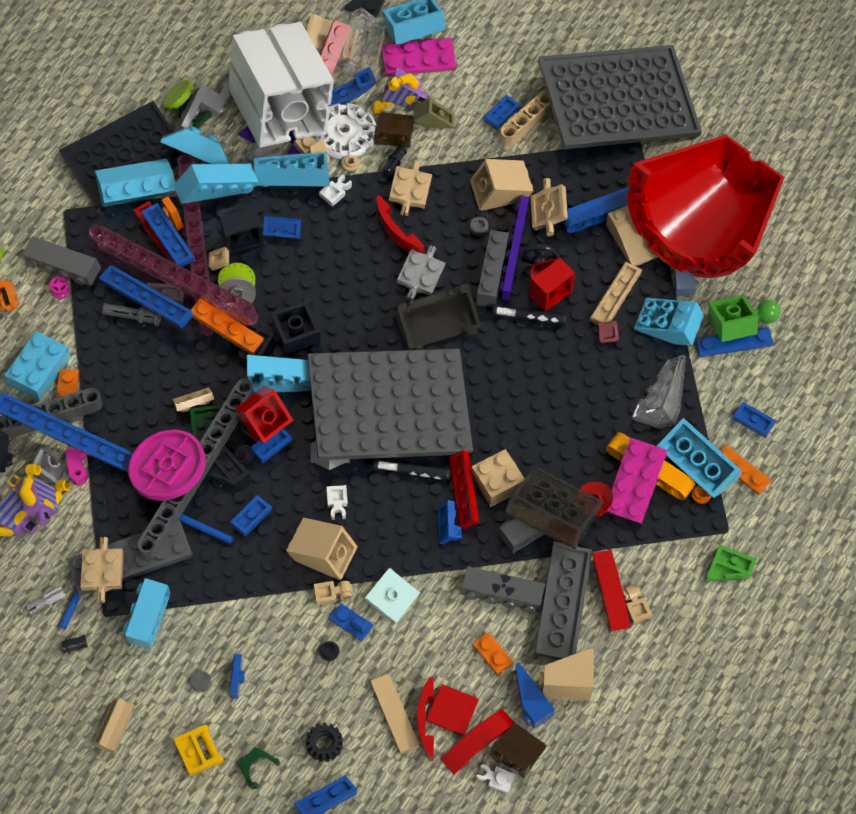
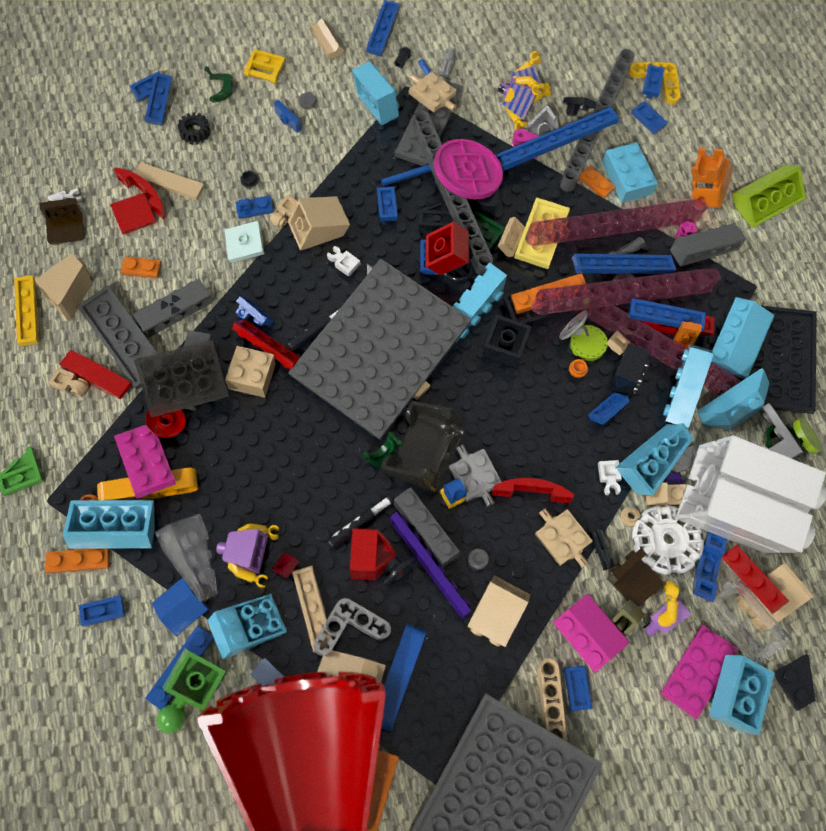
camera: 130 degrees right, 5 degrees up
red slope [441,709,516,775] -> none
blue slope [515,662,555,729] -> none
tan plate [530,178,568,236] -> none
none -> yellow plate [14,275,39,346]
none -> blue slope [152,577,209,636]
none -> medium lavender torso [217,523,279,588]
none -> light grey beam [314,598,391,656]
none -> dark green helmet [361,432,404,468]
none -> blue plate [366,0,400,56]
none -> blue leg [440,478,467,509]
none -> light yellow plate [514,197,570,269]
none -> clear pink beam [525,199,707,246]
none -> dark pink slope [553,593,630,673]
none -> orange plate [569,359,588,378]

